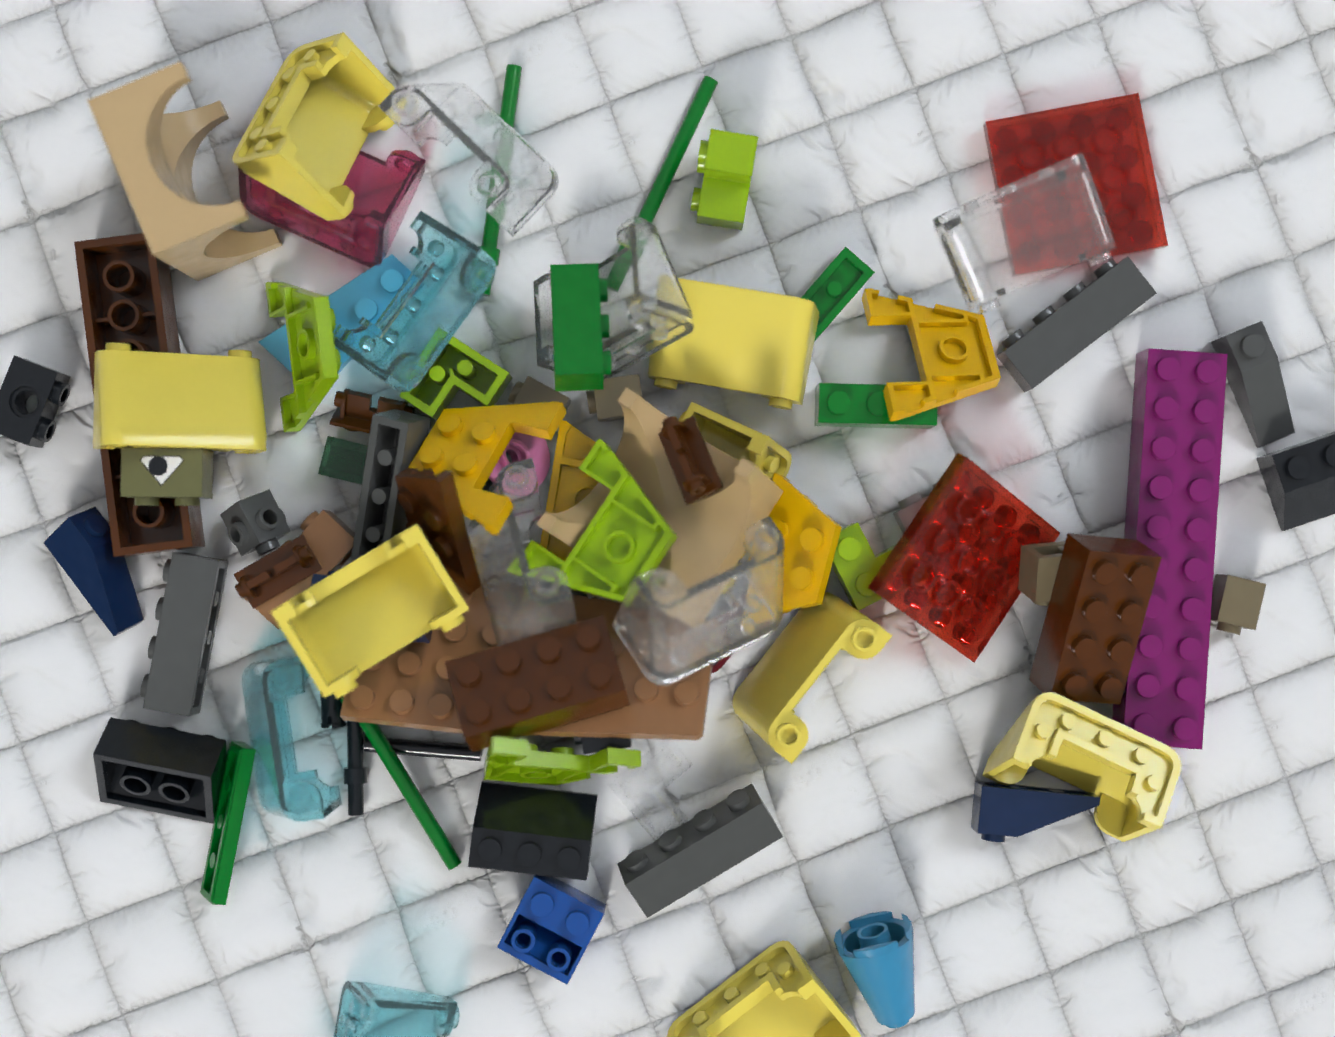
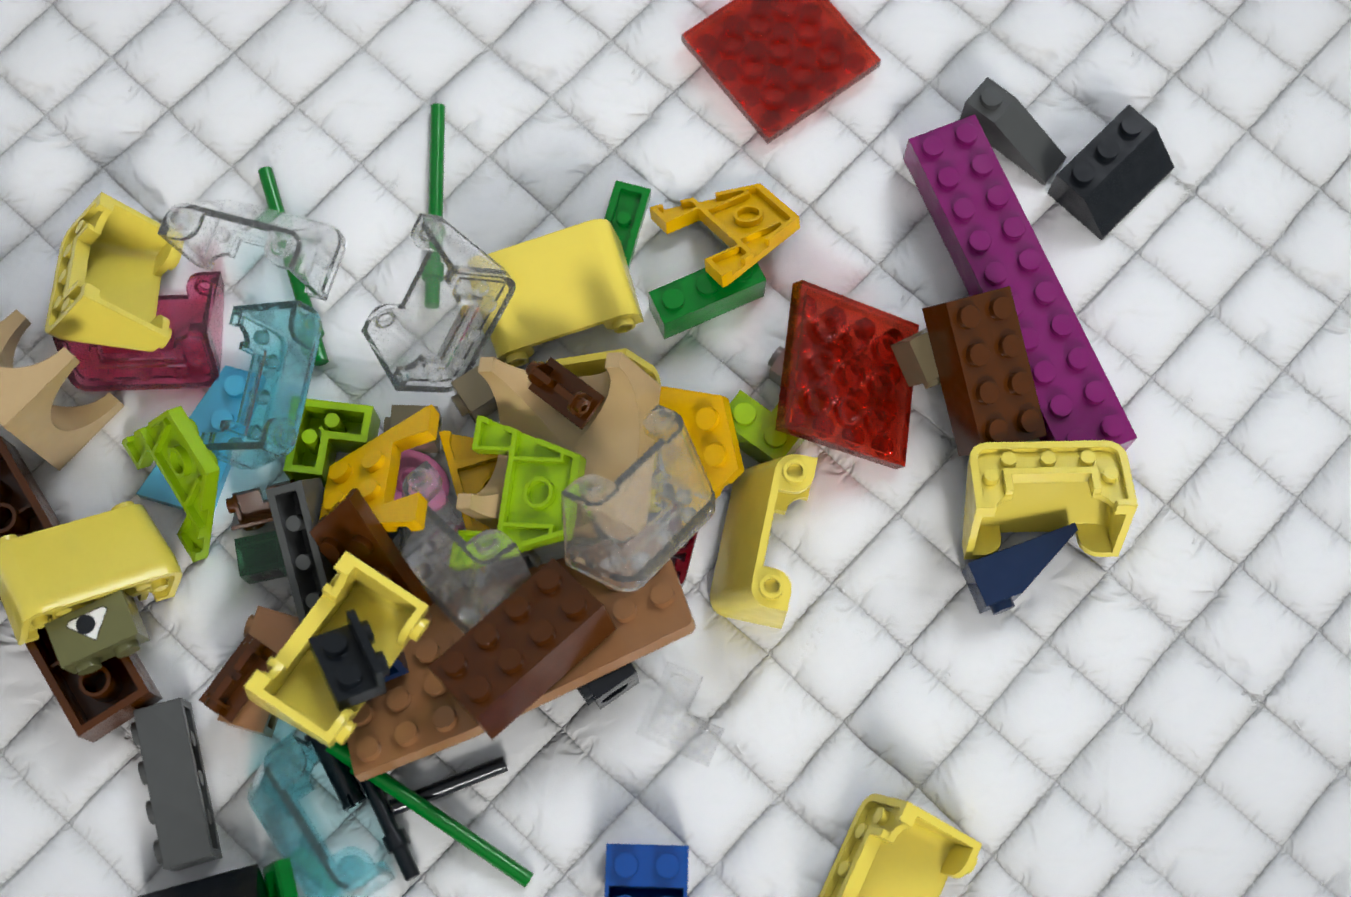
camera: 25 degrees left, 15 degrees down
dark blue slope [43,506,144,637] -> none
dark grey brick [220,489,291,556] -> none
black slope [468,781,598,881] -> none
lime wing [484,736,641,786] -> none
green brick [550,263,611,391] -> none
dark grey brick [618,784,783,918] -> none
lime brick [690,129,758,230] -> none
dark azure cone [834,911,915,1028] -> none
clear windscreen [932,154,1117,315] -> none
dark grey brick [997,256,1157,393] -> none
dark tan brick [1211,574,1266,635] -> none
none -> black bracket [308,609,390,711]

